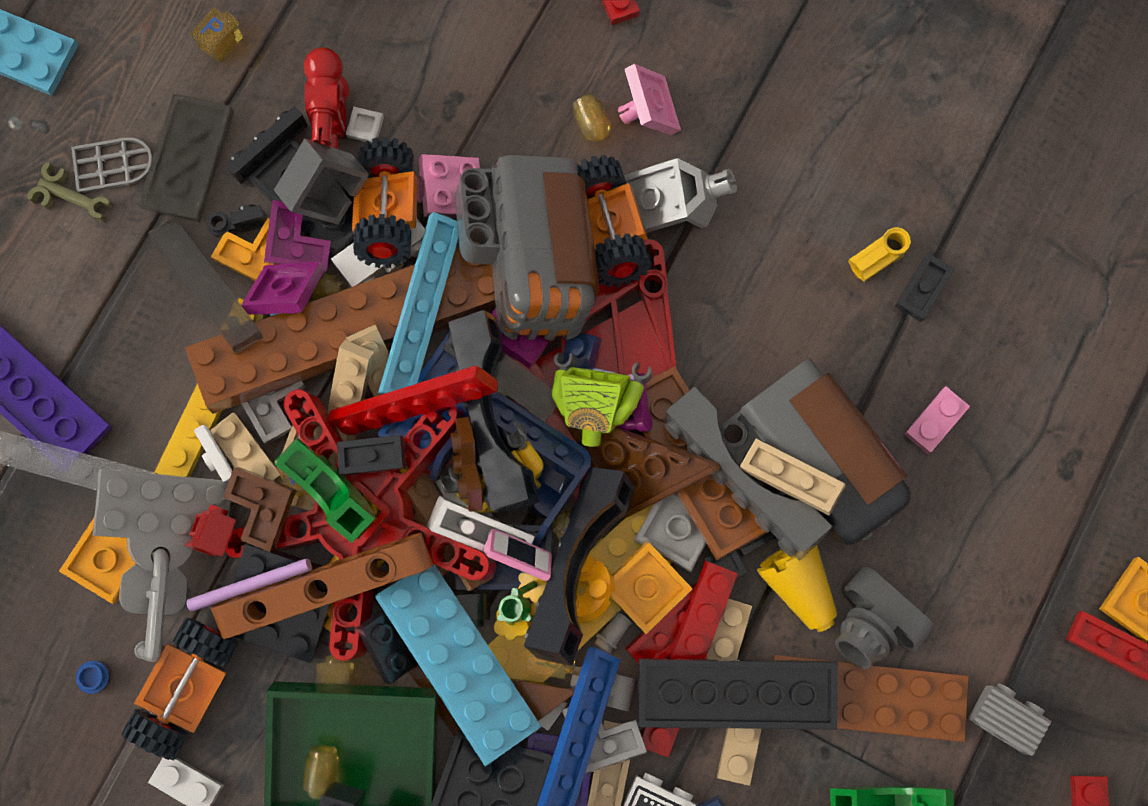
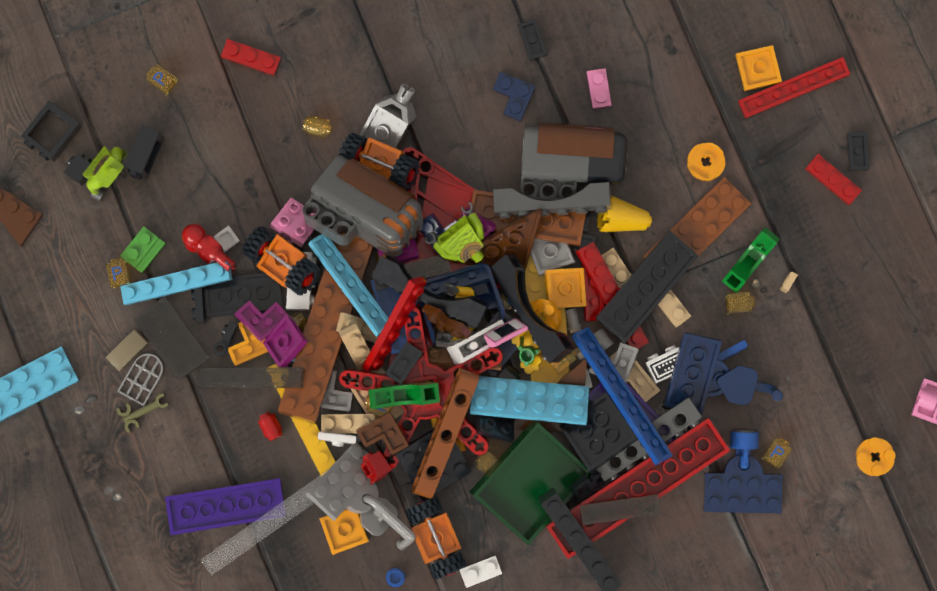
camera: 50 degrees left, 5 degrees up
lavender bar [187,558,312,612] -> none
dark grey piece [274,139,369,224] -> none
clear yellow brick [303,745,340,799] -> none
bright pink tile [618,64,681,135] -> none
tan plate [740,439,845,515] -> none
dark grey beam [835,567,934,669] -> none
yellow piece [848,227,911,282] -> none
light grey brick [968,683,1051,756] -> none
none -> dark tan slope [106,329,149,371]
none -> bright green plate [120,226,166,274]
none -> medium azure plate [120,262,232,305]
none -> red brick [258,411,283,442]
none -> dark blue plate [493,72,535,122]
none -> light orange plate [687,143,725,181]

